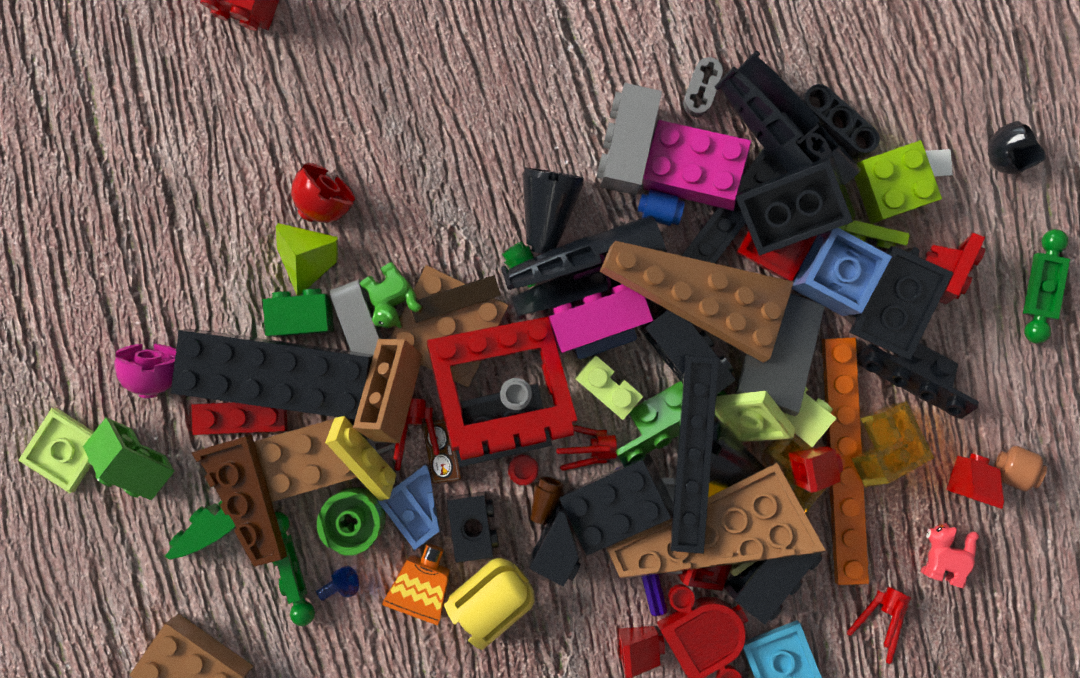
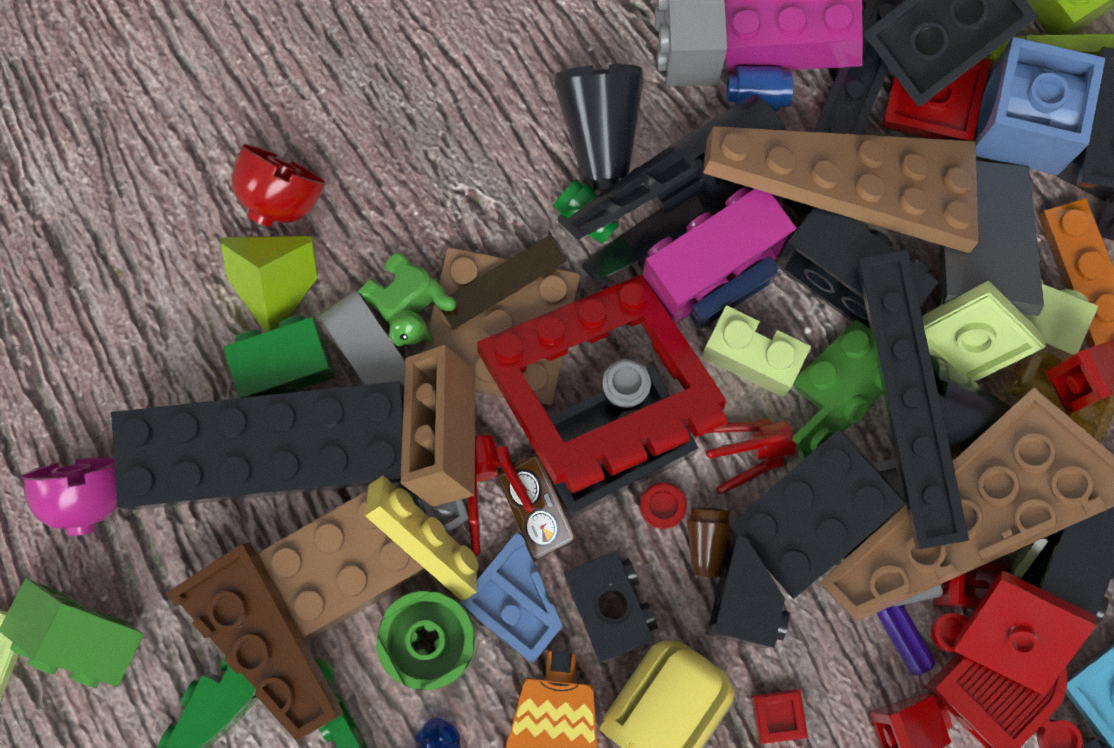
camera: 10 degrees left, 10 degrees down
red plate [191,402,288,435] -> none
none -> red tile [751,689,808,744]
none -> red plate [953,570,1096,696]

